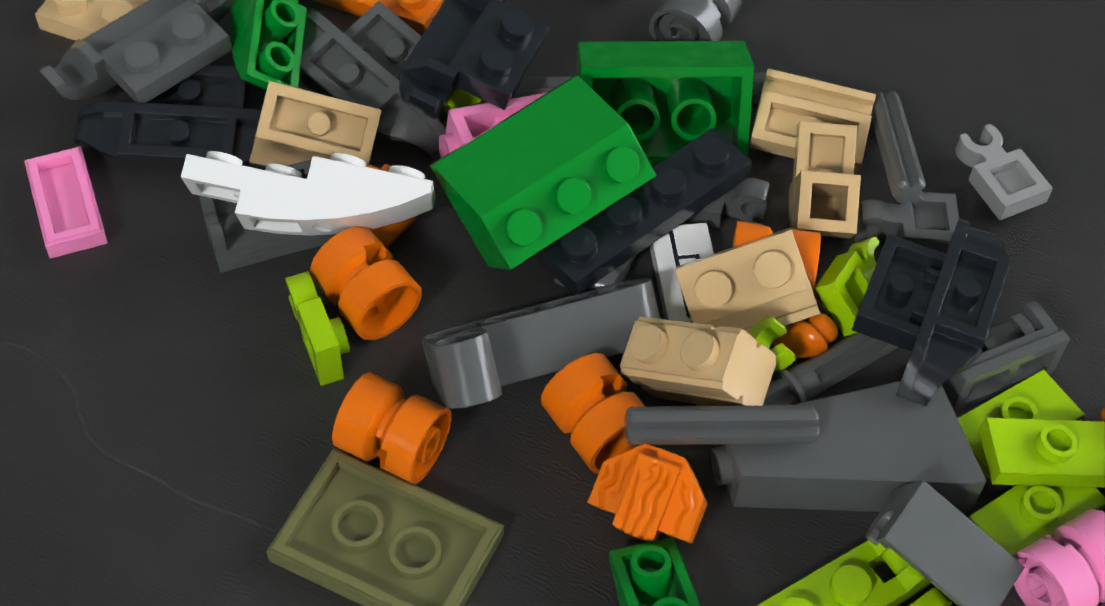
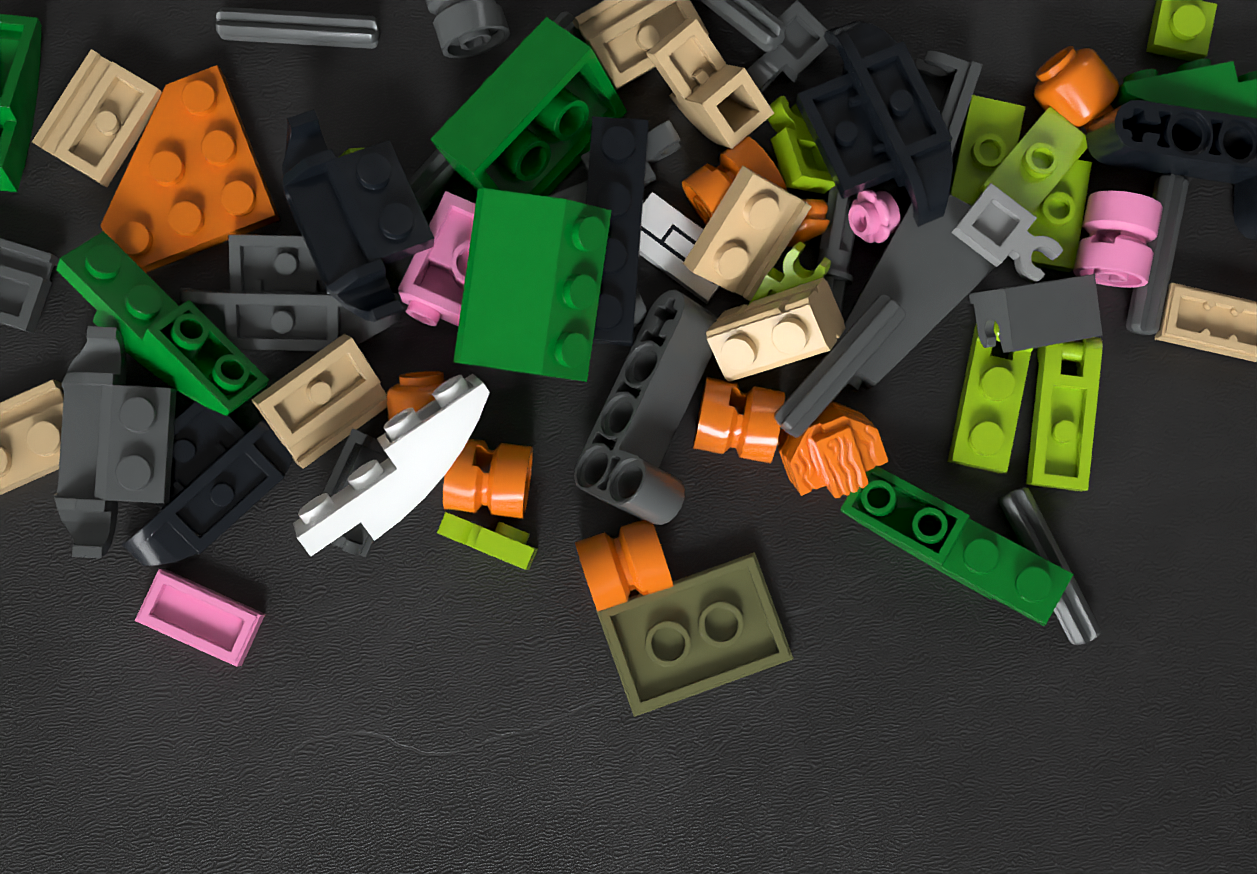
camera: 45 degrees left, 30 degrees up
none -> bright pink plate [848,189,900,243]
none -> light grey plate [951,183,1063,283]

